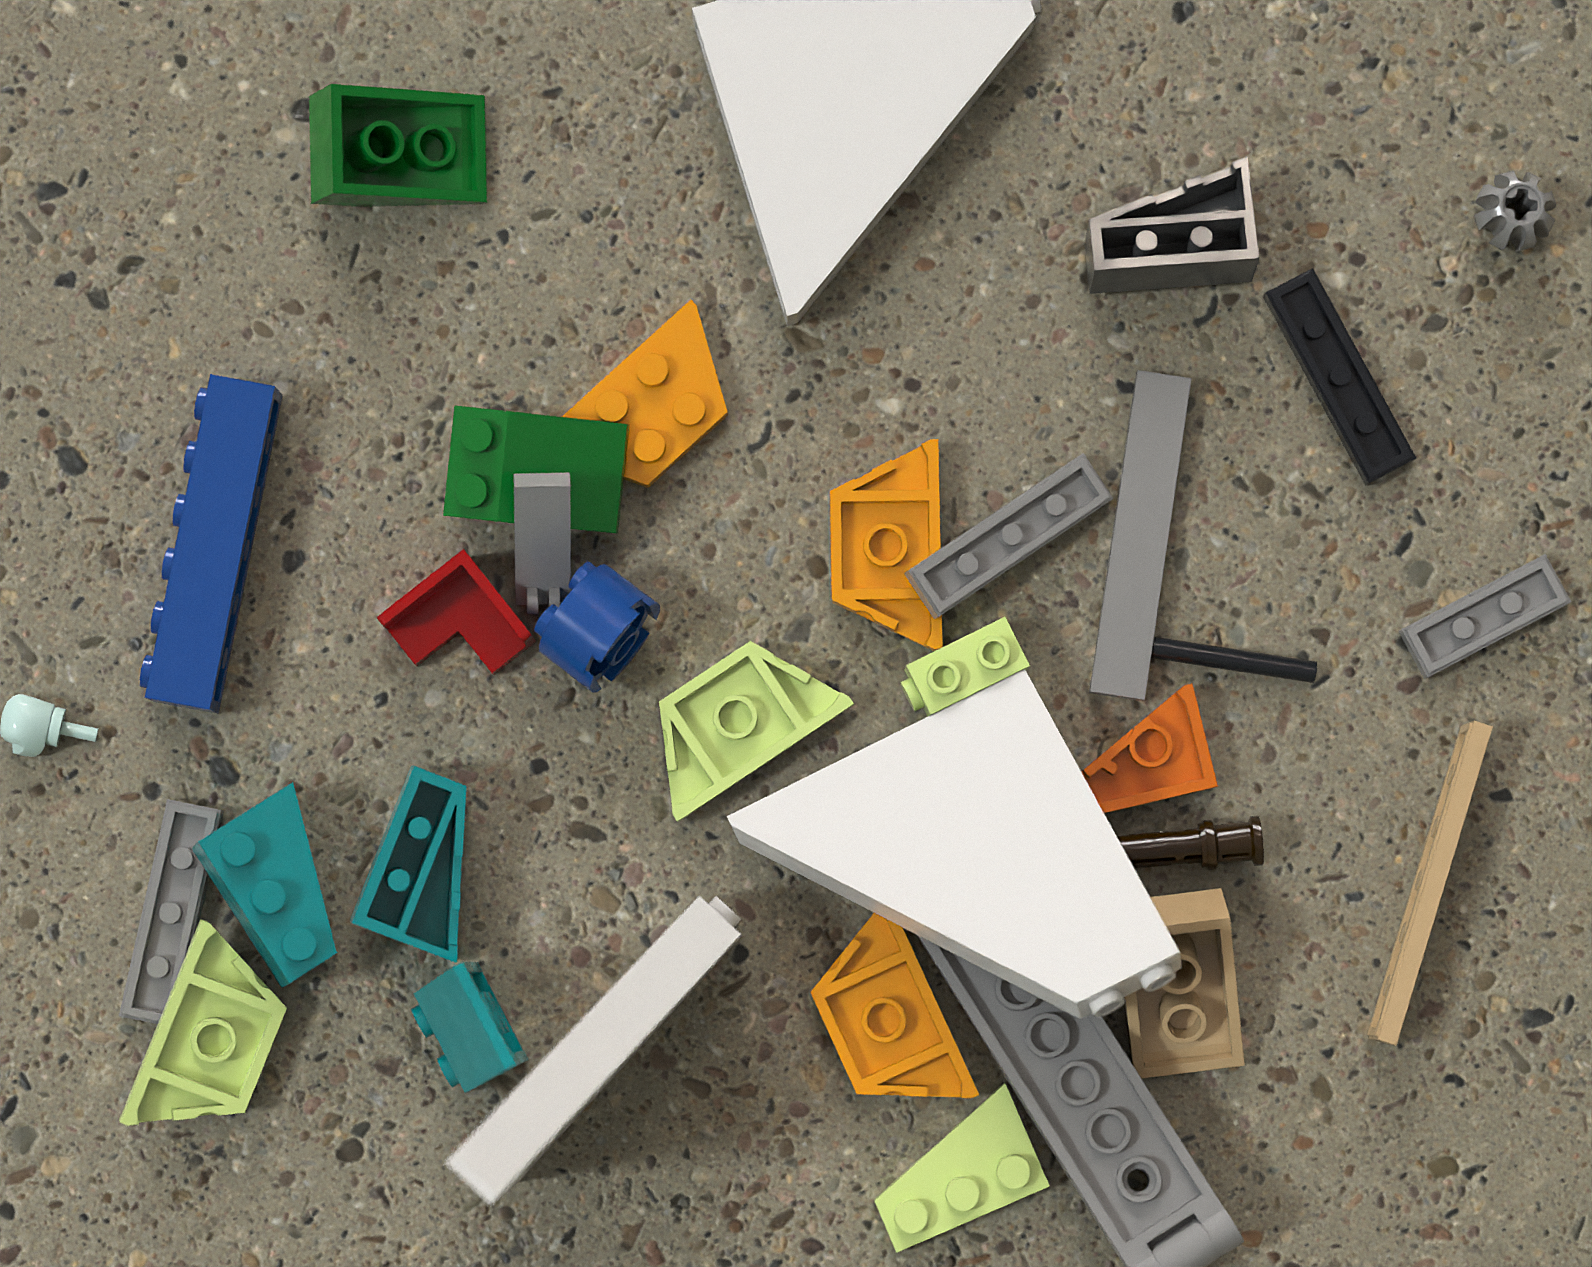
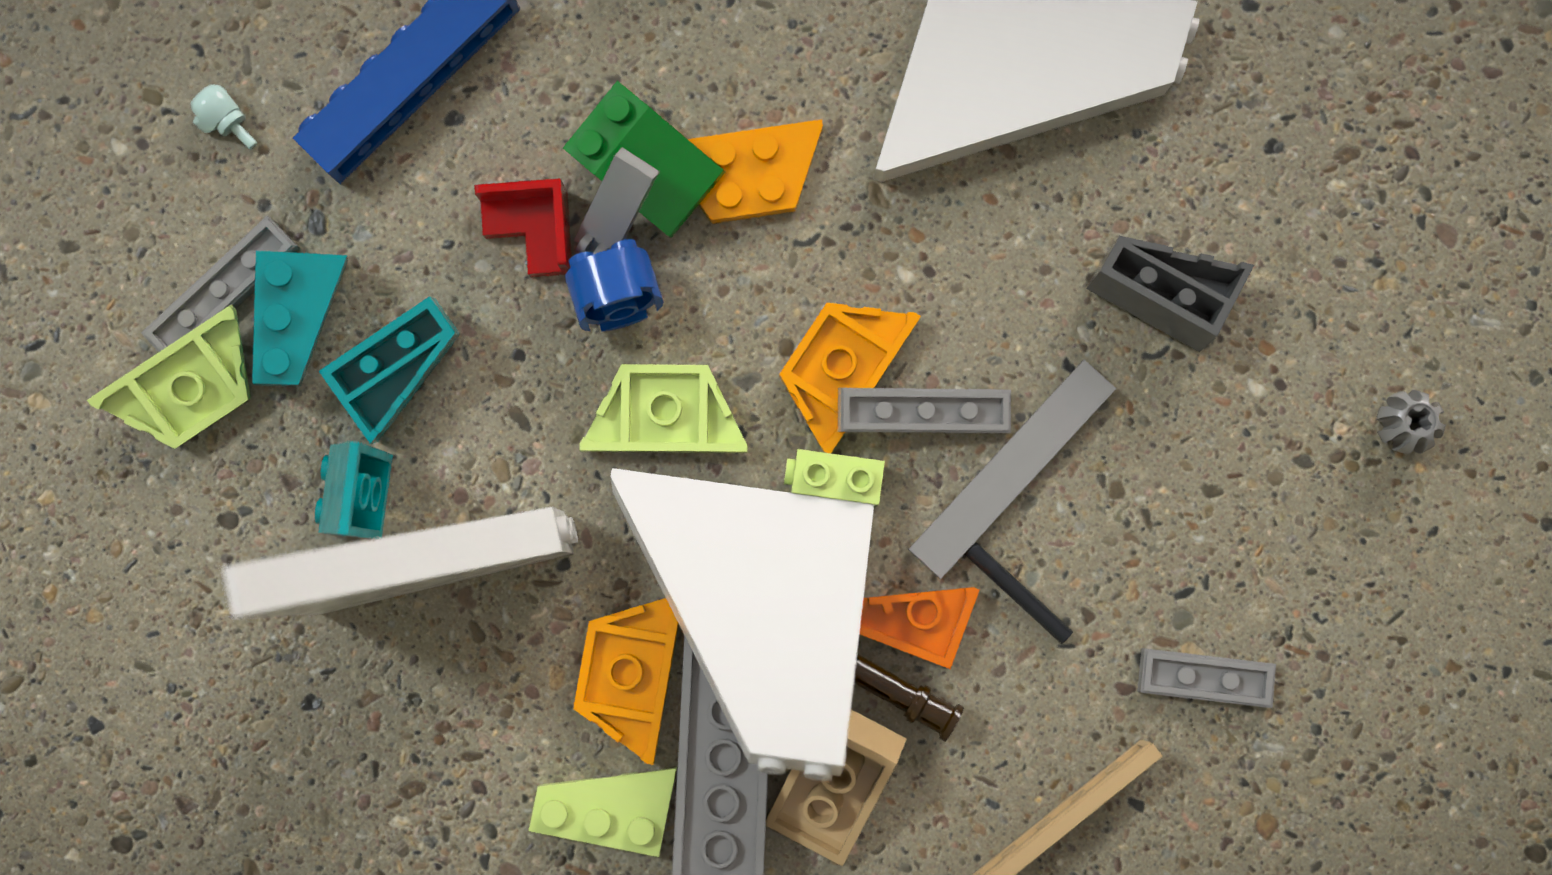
camera: 40 degrees right, 0 degrees up
black tile [1263,268,1416,486] -> none

